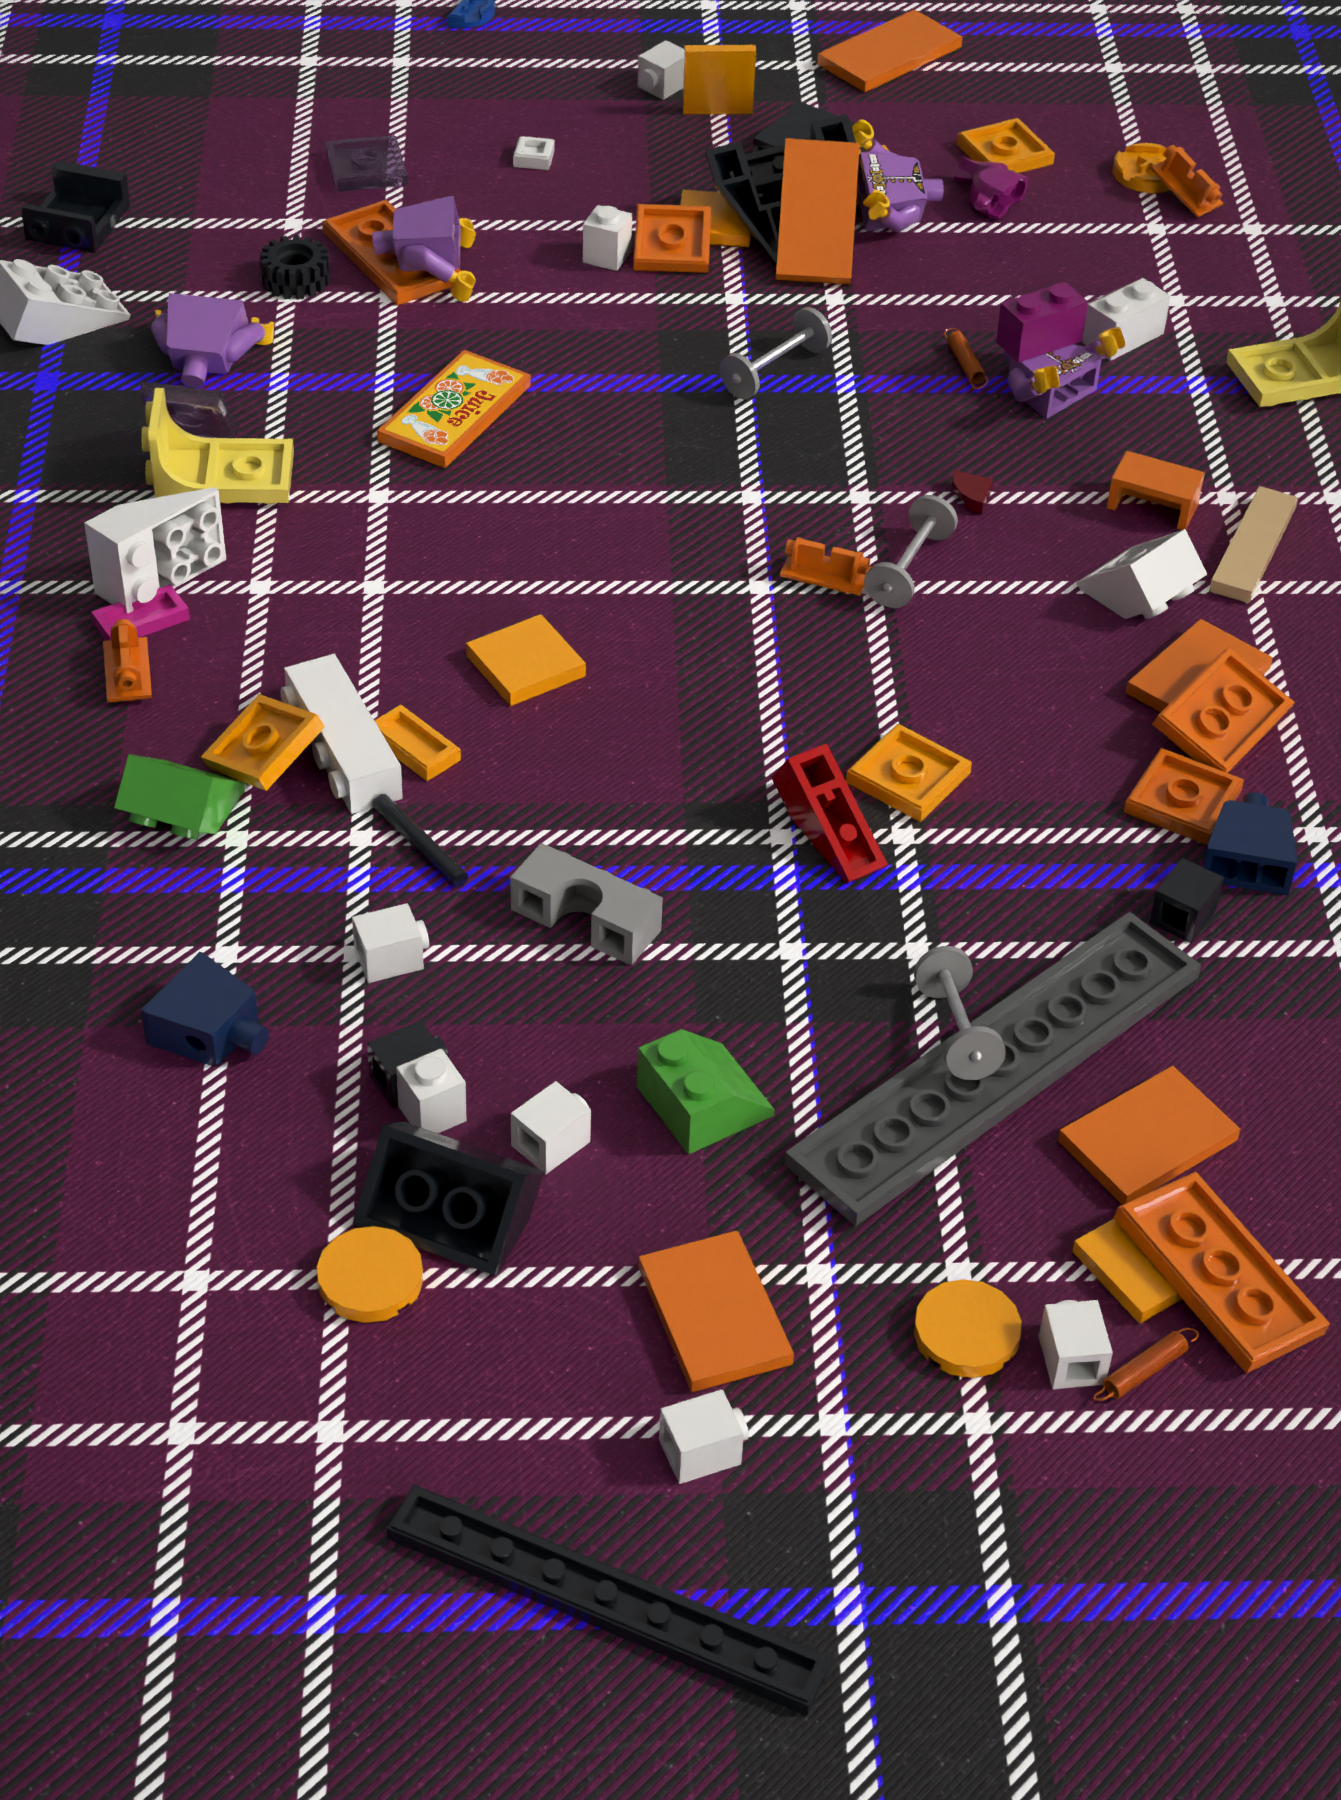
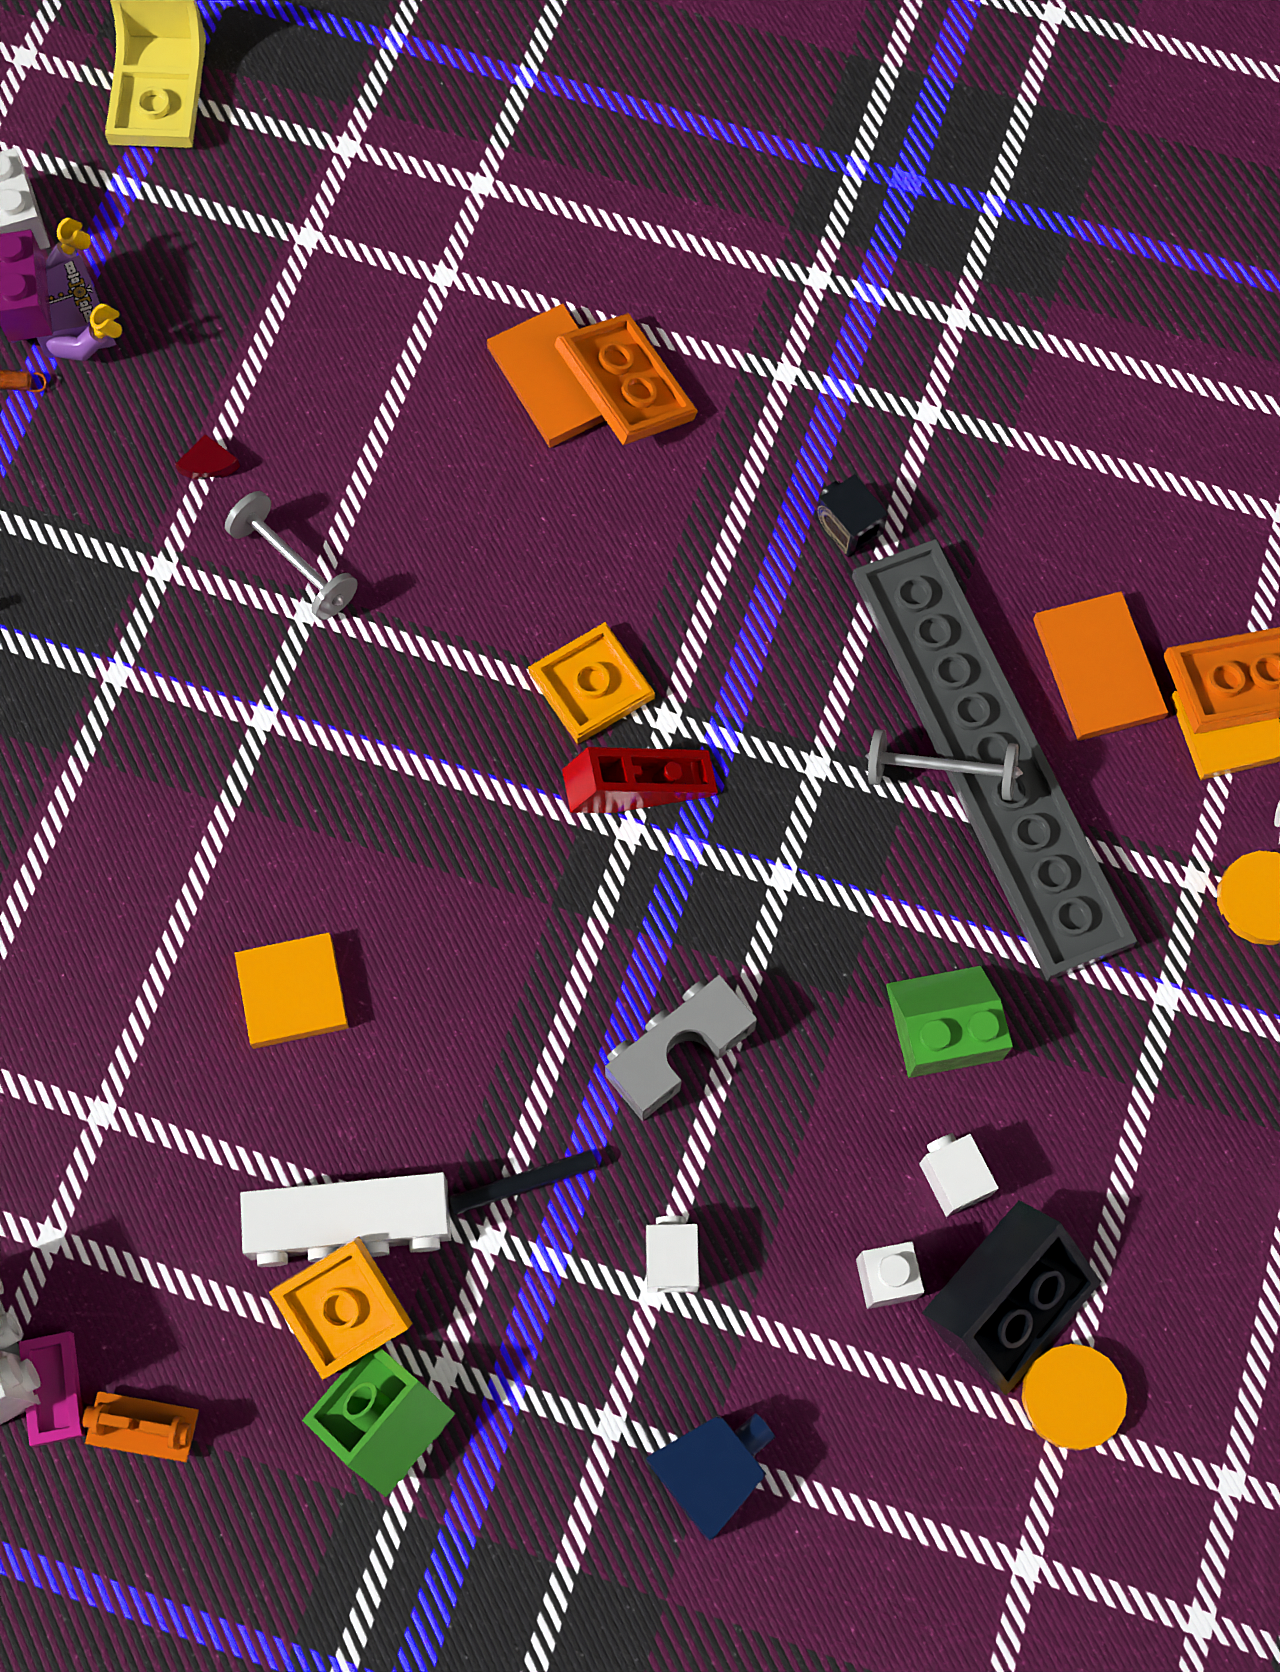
camera: 70 degrees left, 25 degrees up
black brick [367,1020,449,1108] -> none
light orange tile [374,704,461,781] -> none
orange tile [638,1230,794,1393] -> none
orange hinge [780,537,871,596] -> none
white slope [1077,529,1207,619] -> none
orange panel [1107,451,1205,530] -> none
orange tile [1123,748,1244,845] -> none
dark blue torso [1203,792,1297,895] -> none
tan tile [1209,486,1298,603] -> none

